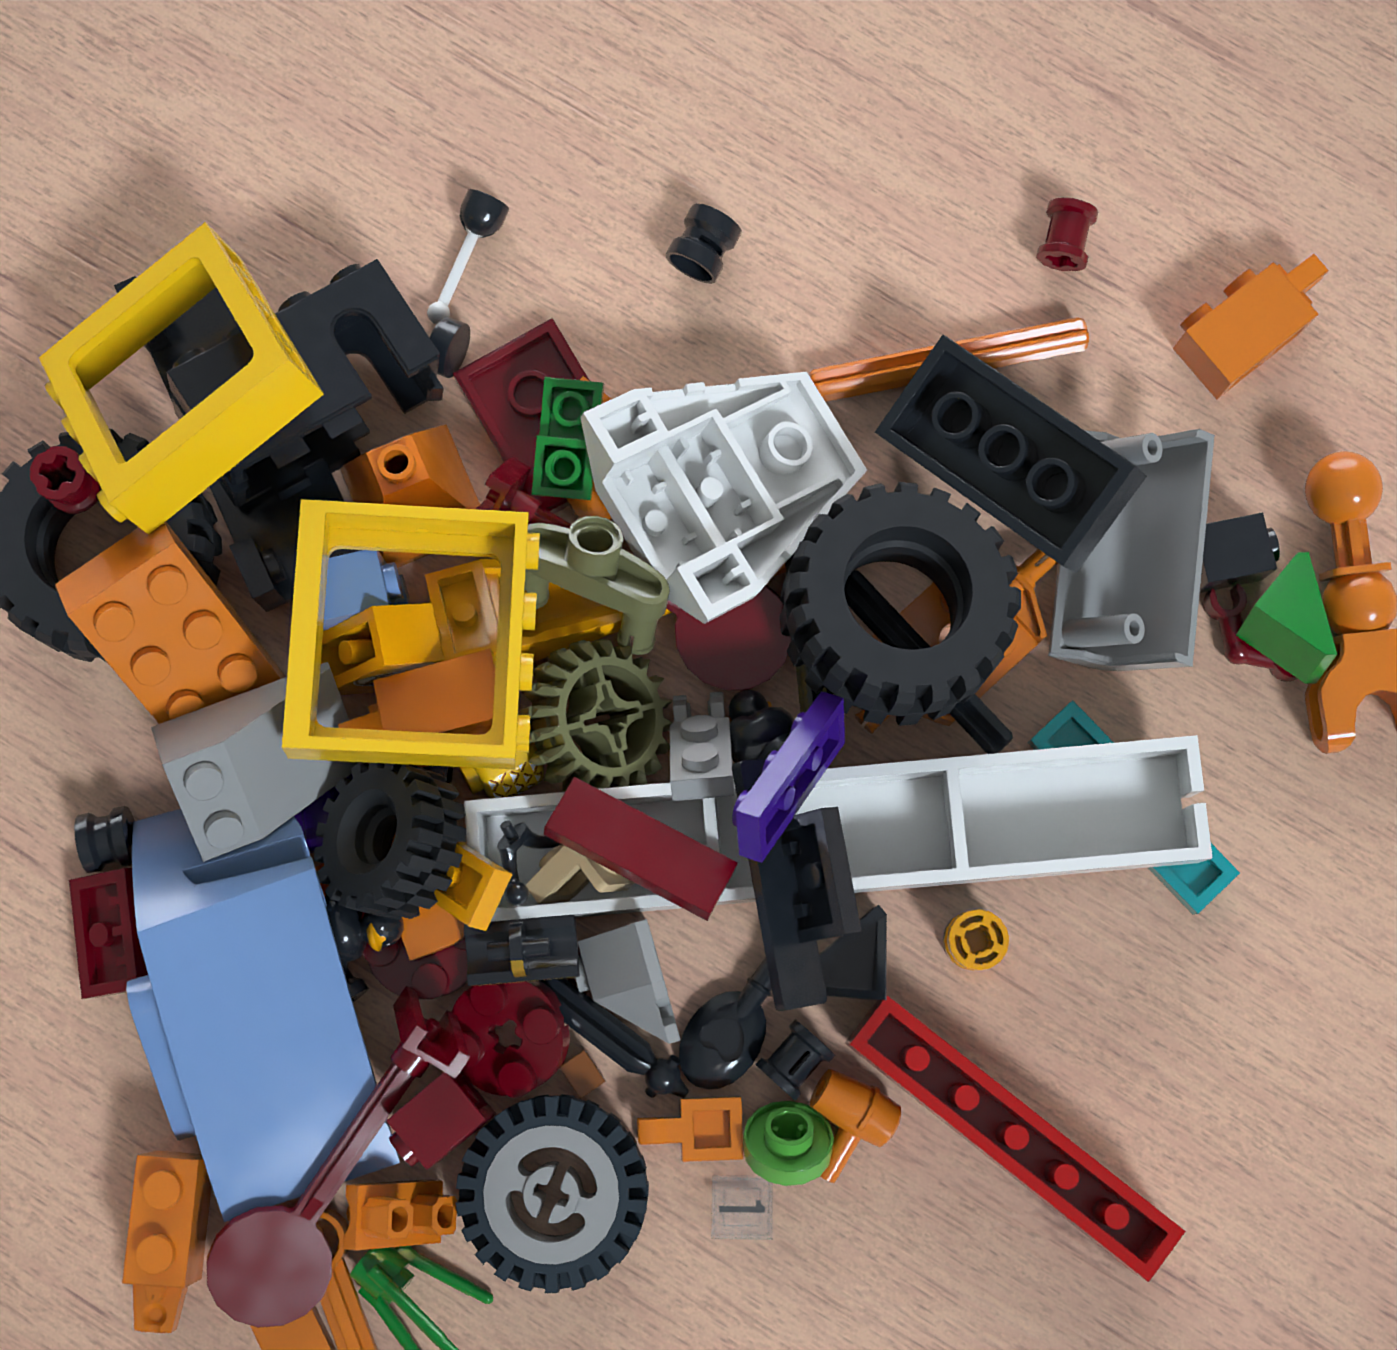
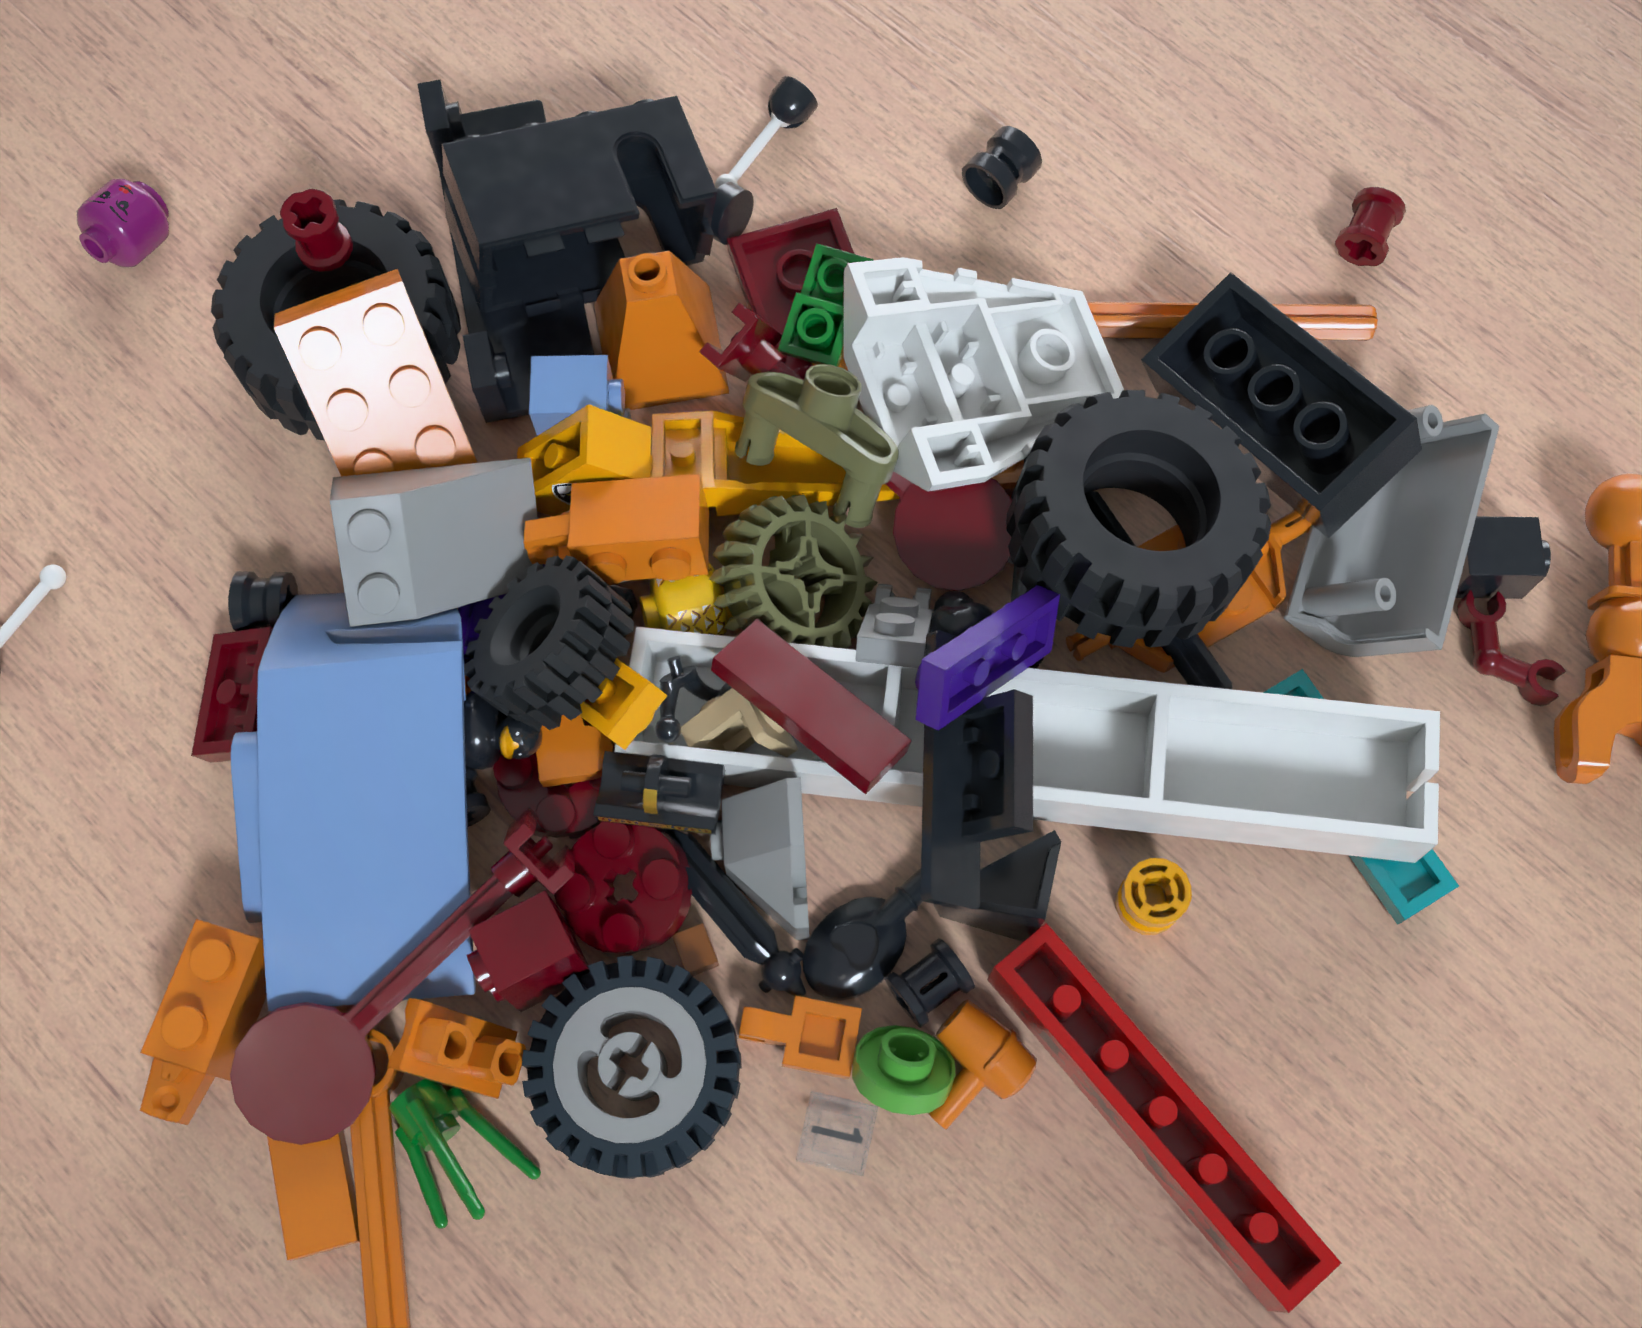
camera: 15 degrees right, 10 degrees down
yellow piece [39,222,324,535] -> none
yellow piece [282,499,540,770] -> none
orange hinge [1173,254,1329,400] -> none
green slope [1236,552,1337,684] -> none

